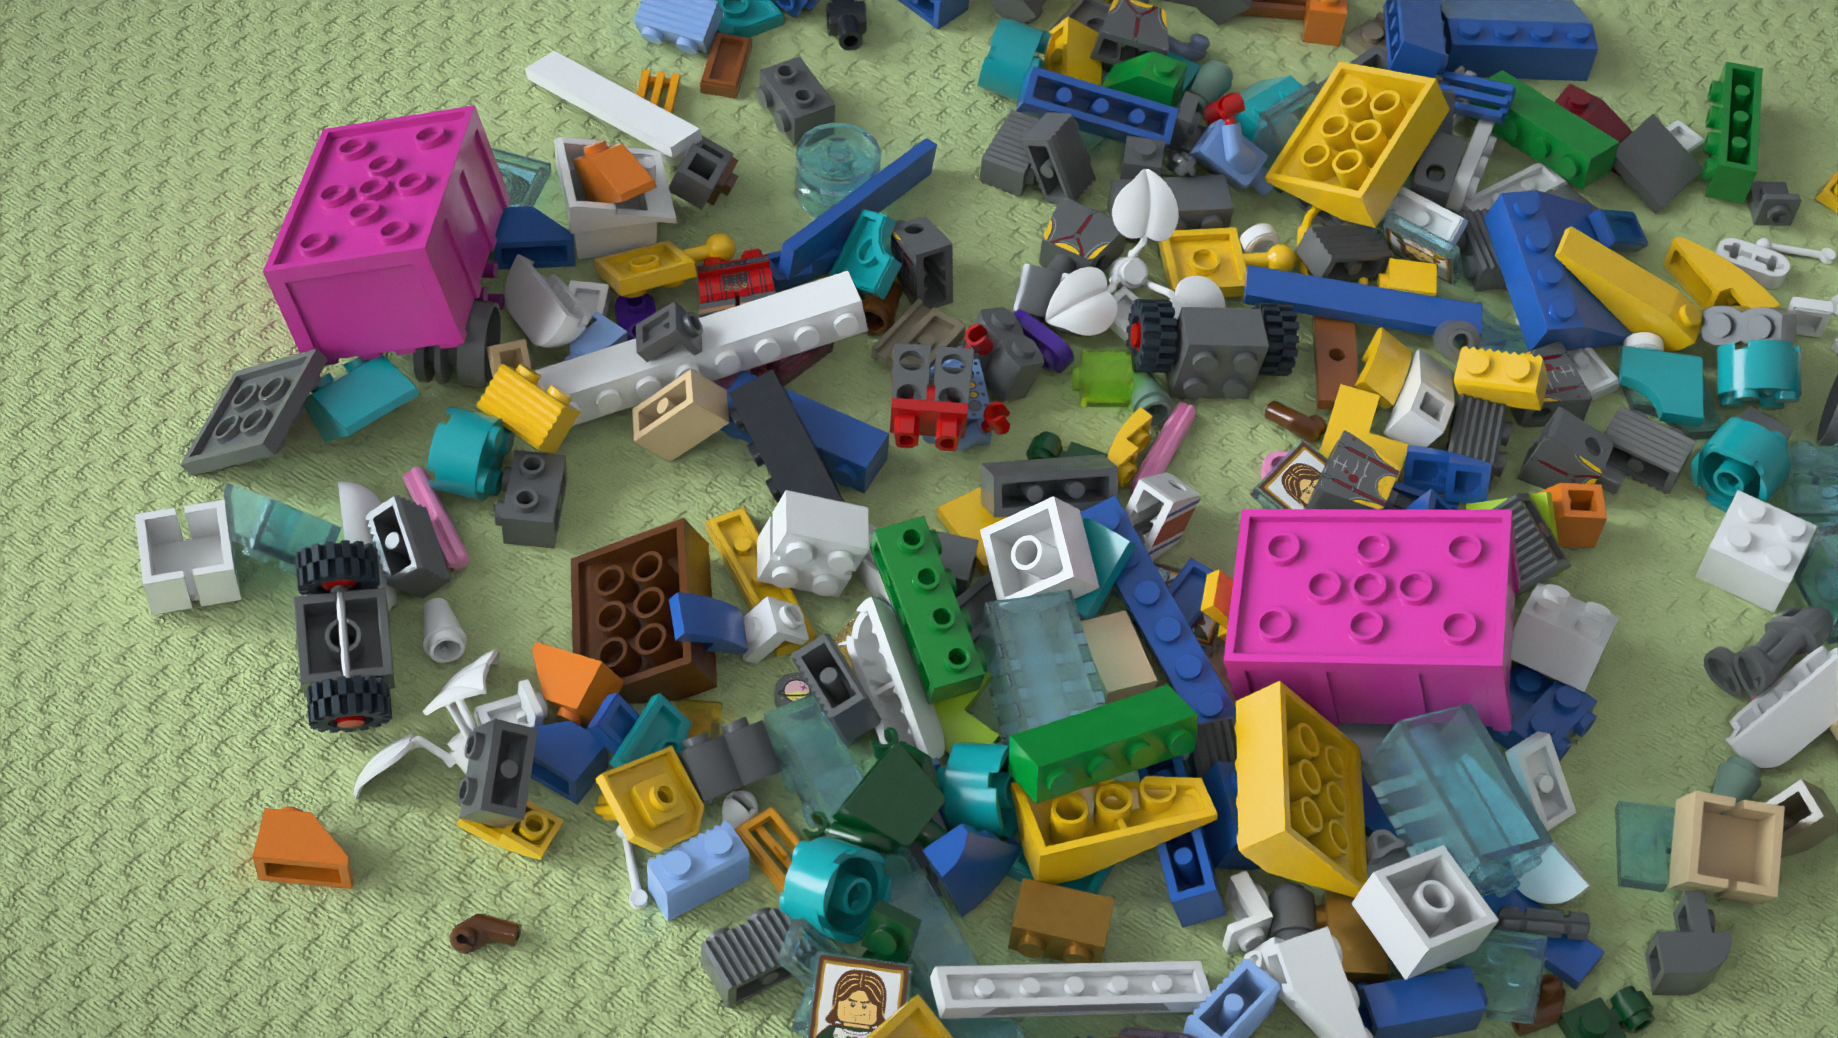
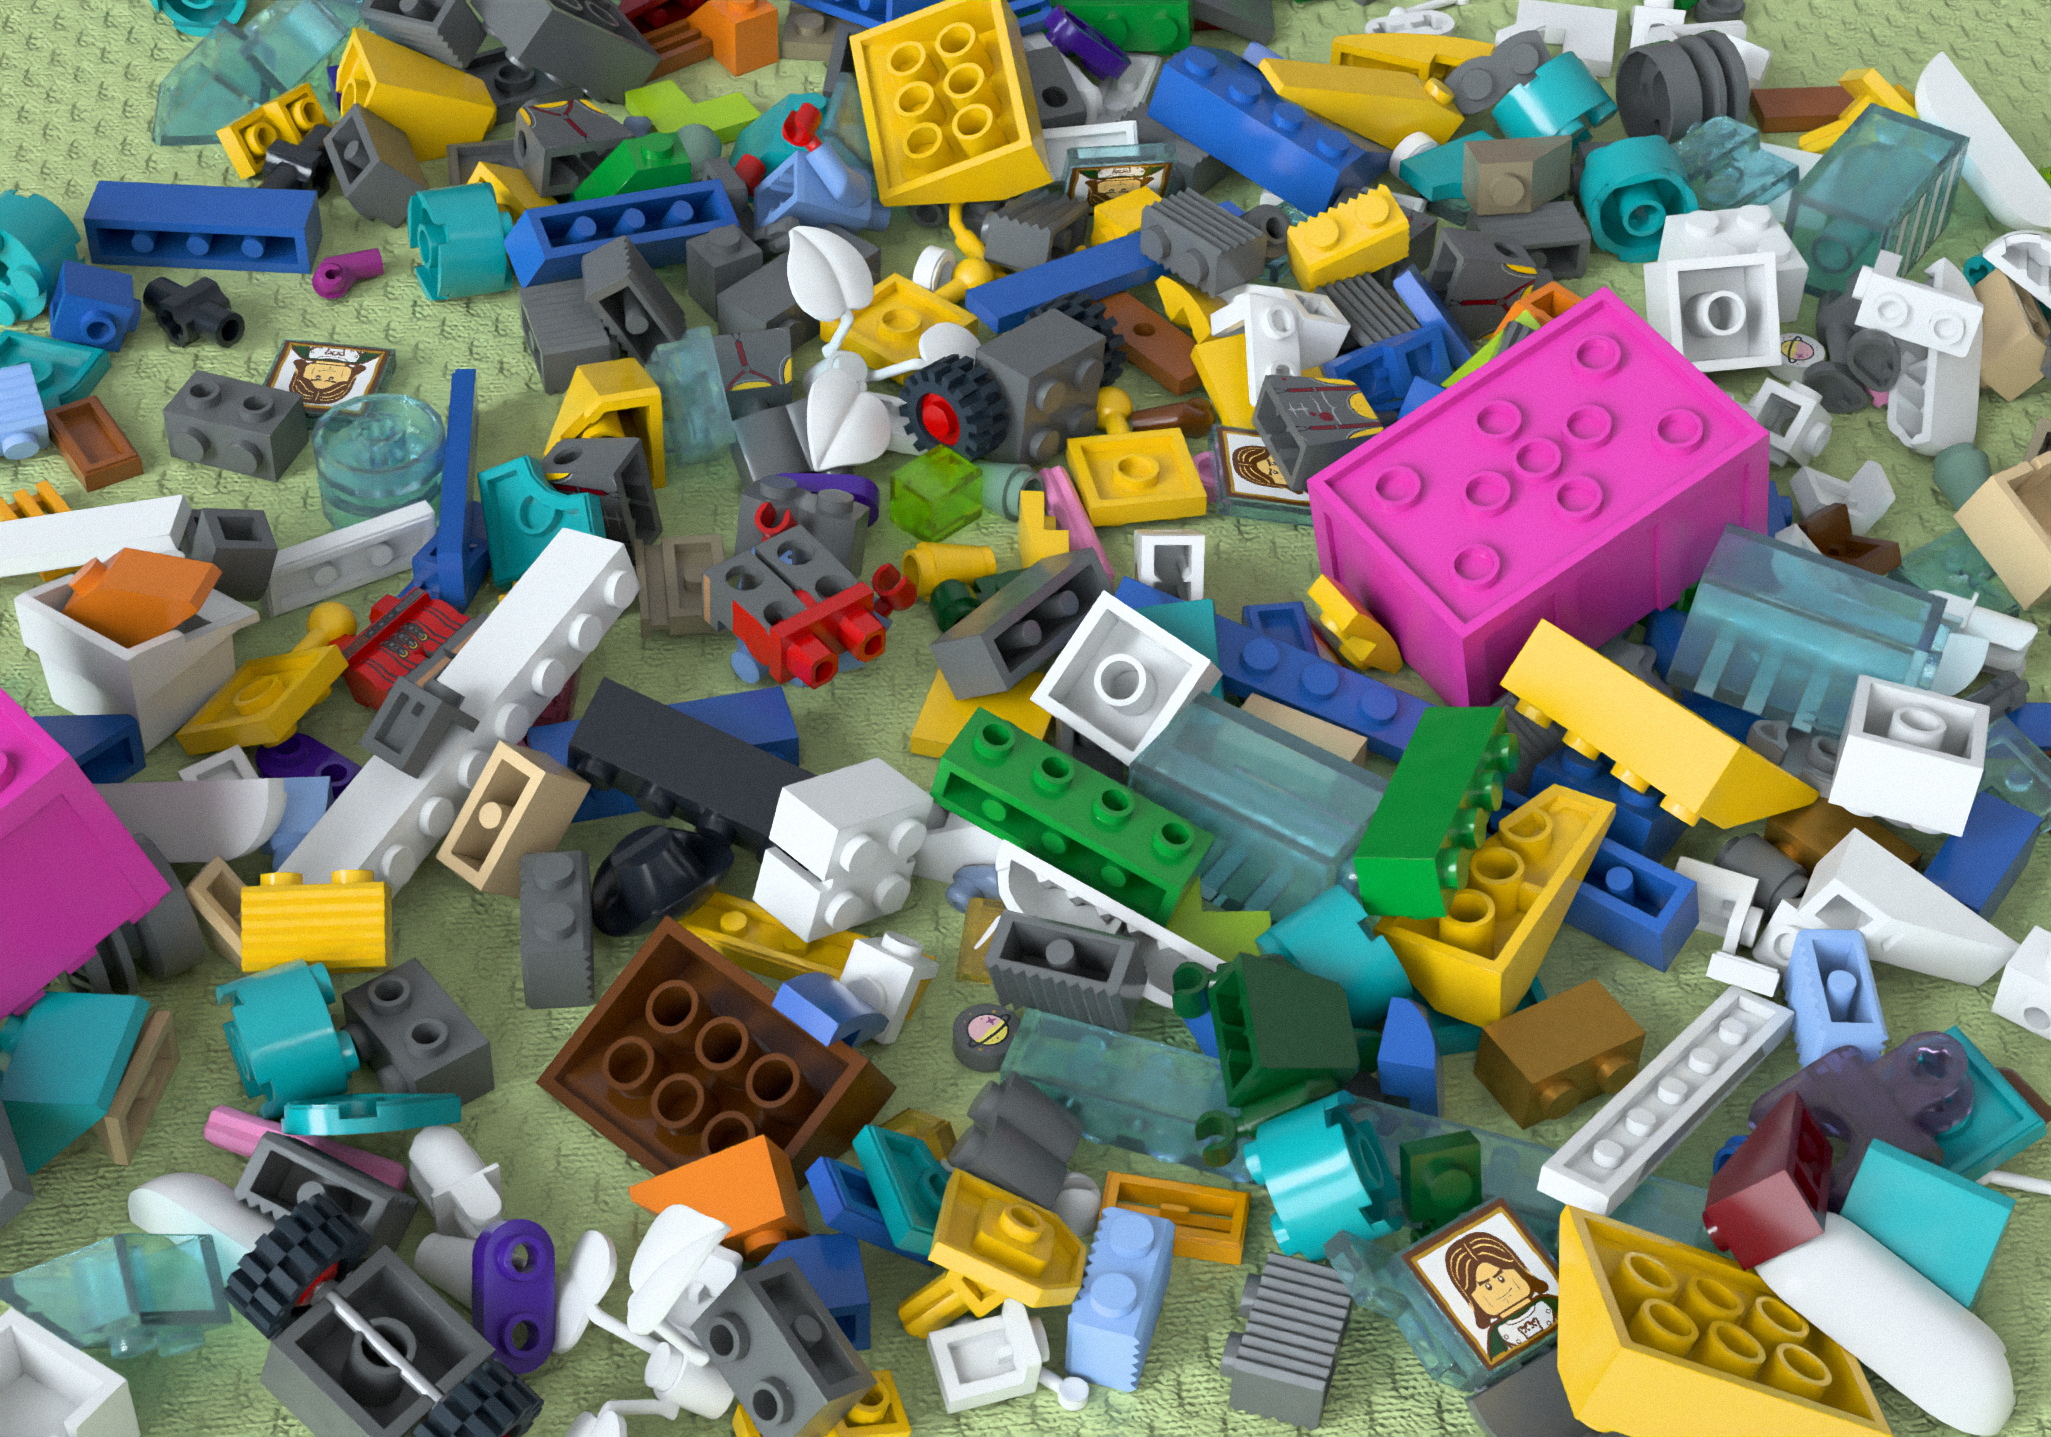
camera: 40 degrees left, 10 degrees down
none -> tan slope [91,1010,181,1166]
none -> white tile [261,500,437,618]
none -> tile [263,339,397,435]
none -> teal tile [281,1093,461,1135]
none -> magenta arm [312,248,384,300]
none -> white arm [409,1125,505,1240]
none -> dark purple plate [472,1219,555,1374]
none -> dark grey brick [520,850,595,1009]
none -> yellow slope [544,357,666,489]
none -> black hat [592,825,734,937]
none -> lime tile [624,79,761,144]
none -> clear light blue plate [644,325,736,469]
none -> yellow cone [901,541,996,602]
none -> white bracket [927,1297,1050,1414]
none -> dark purple plate [1044,4,1132,81]
none -> yellow plate [1066,386,1207,527]
none -> dark grey brick [1140,187,1267,298]
none -> white bracket [1211,293,1301,407]
none -> blue tile [1393,263,1478,371]
none -> dark tan slope [1462,135,1572,216]
none -> white brick [1643,252,1782,372]
none -> white tile [1706,950,1783,997]
none -> white brick [1748,377,1833,468]
none -> white tile [1767,333,1825,383]
none -> white bracket [1789,460,1895,537]
none -> reddish brown bracket [1798,503,1902,590]
none -> white bracket [1852,249,1984,358]
none -> white arm [1916,590,2038,680]

